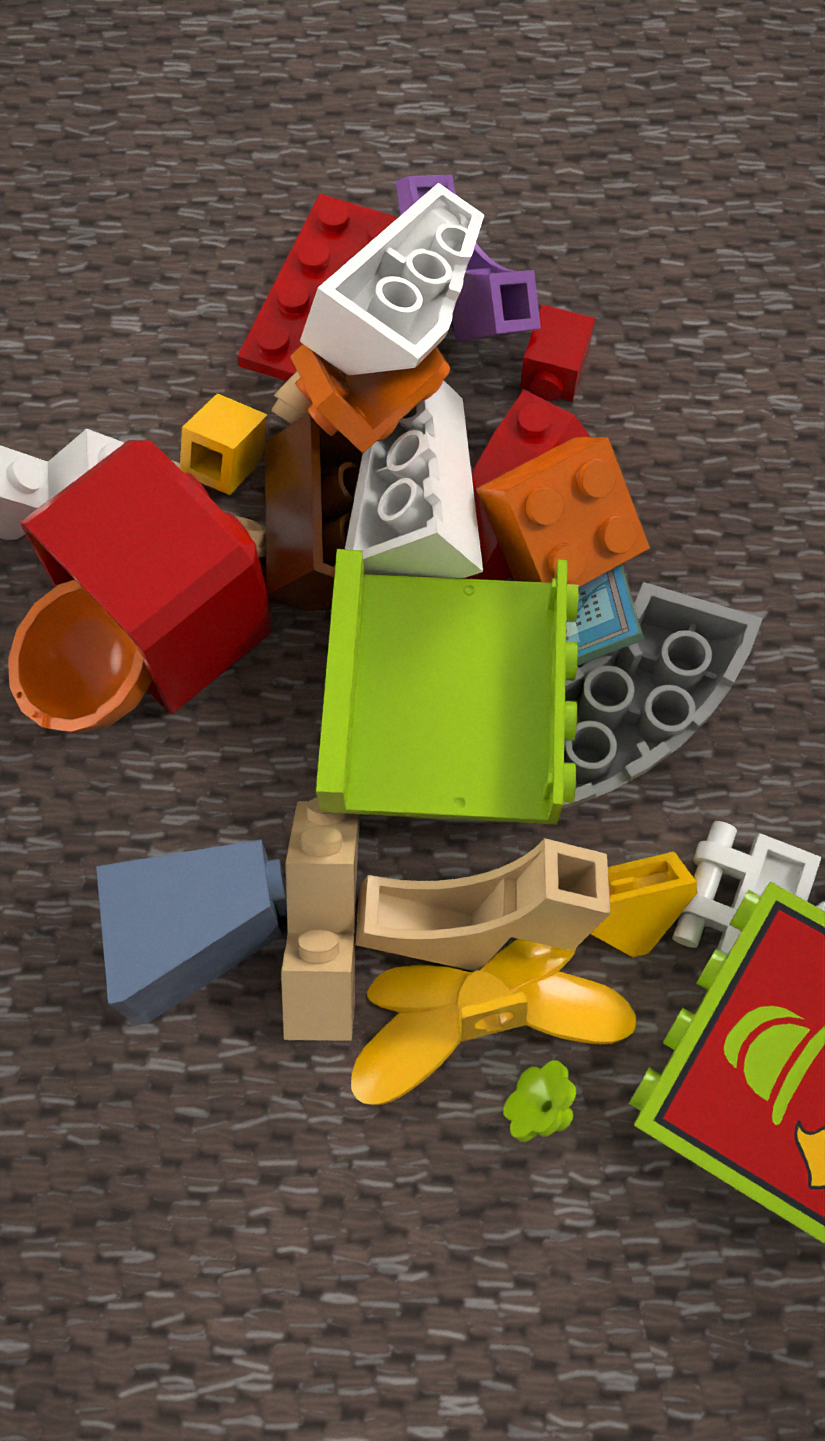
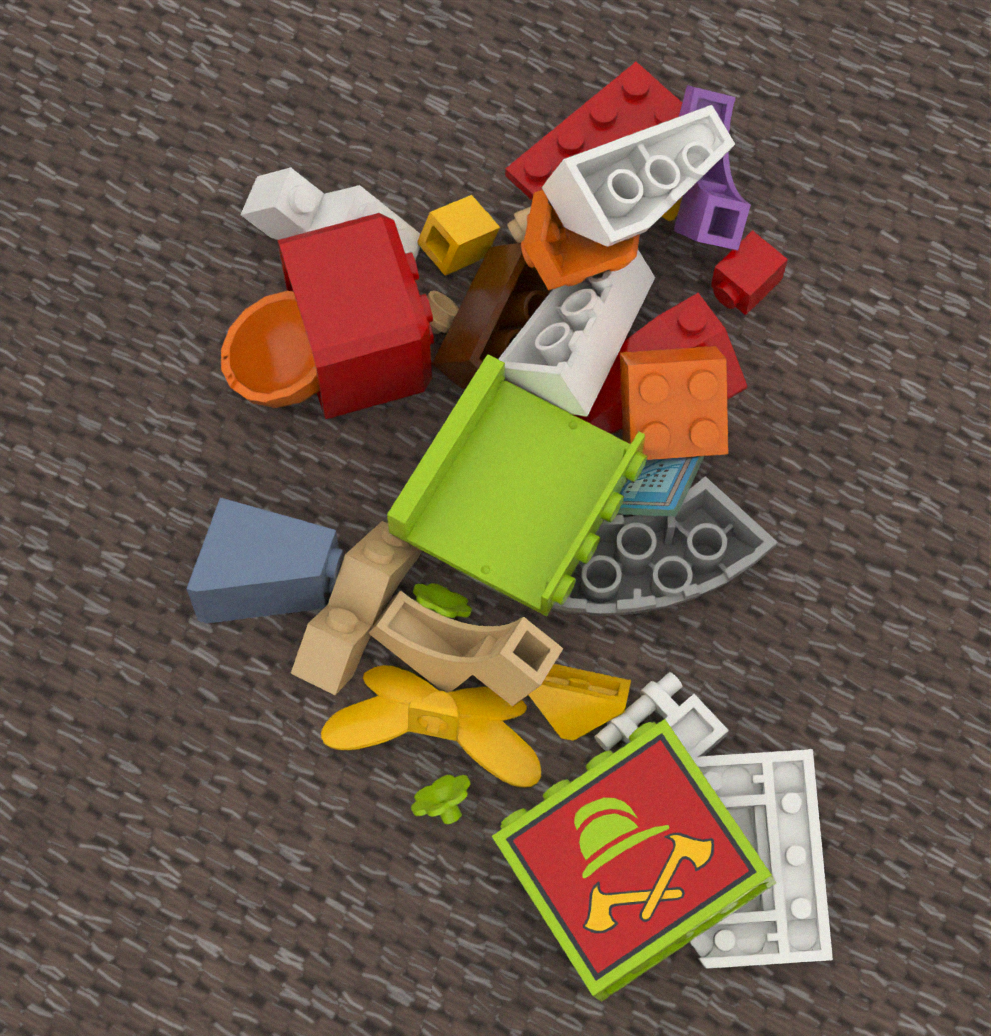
camera: 25 degrees right, 0 degrees up
none -> lime plant [412,583,472,618]

